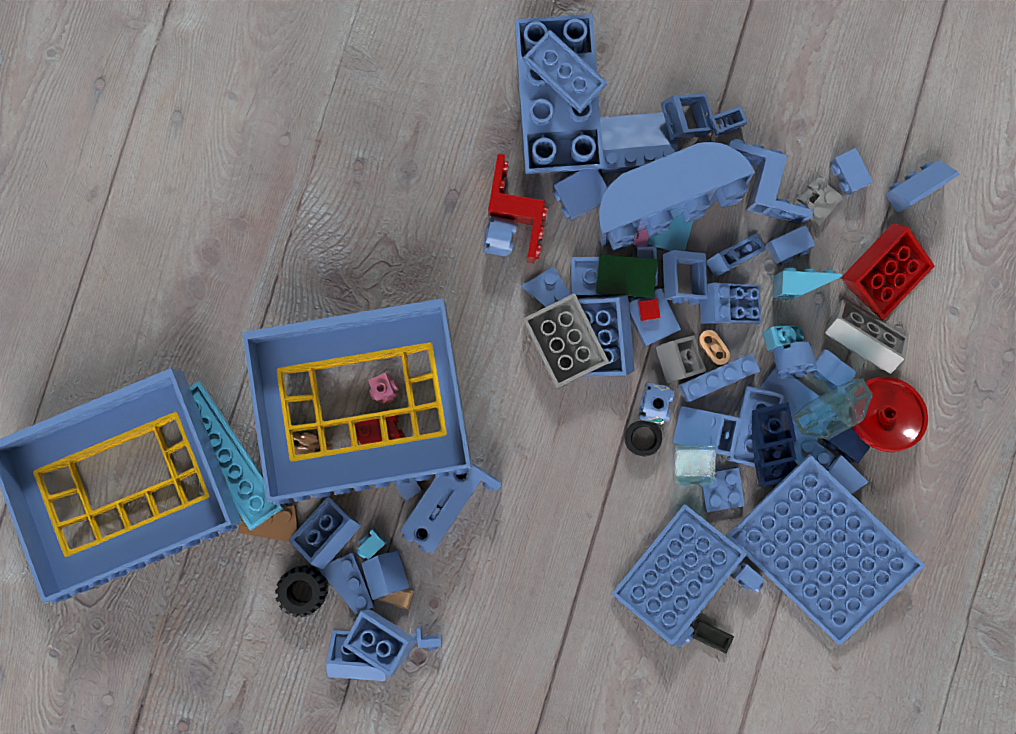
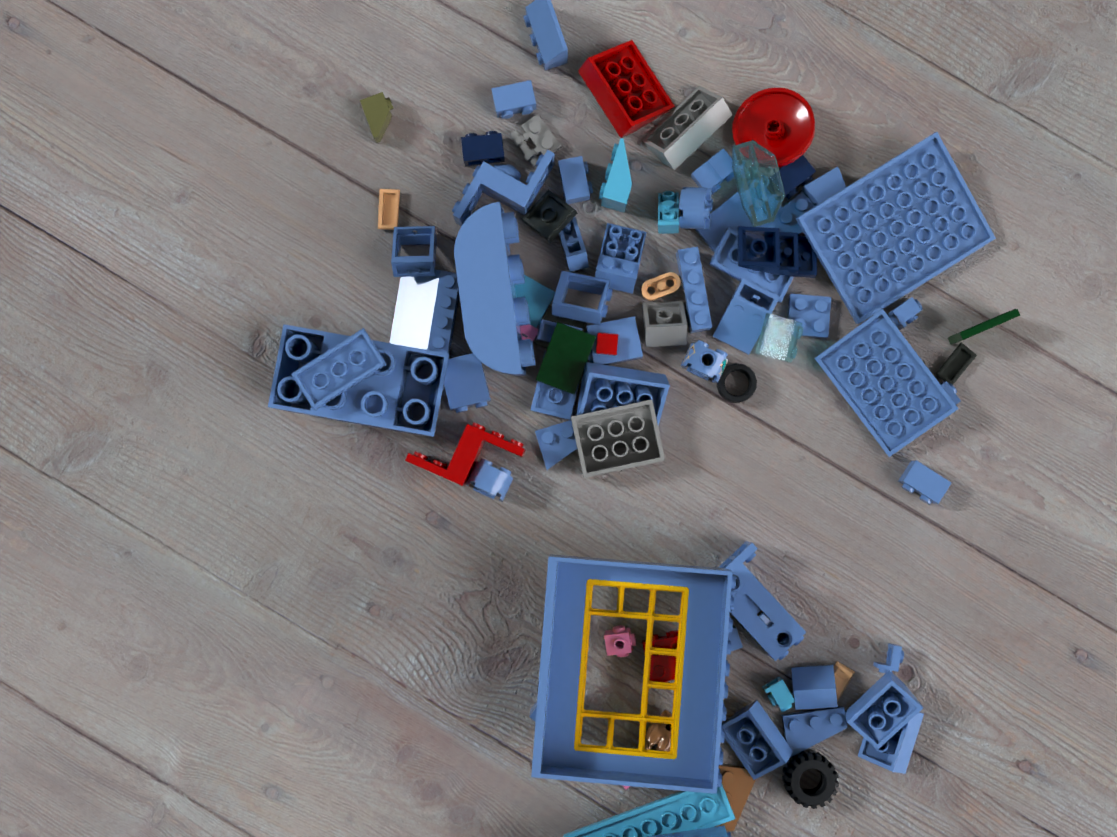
camera: 75 degrees left, 0 degrees up
medium blue slope [708,106,748,136] -> none
none -> olive slope [360,92,394,143]
none -> light nougat tile [378,189,400,230]
none -> dark blue brick [461,131,505,166]
none -> medium blue arm [494,164,521,181]
none -> pearl dark grey tile [522,189,578,243]
none -> medium blue brick [898,460,951,505]
none -> dark green tile [948,308,1021,345]

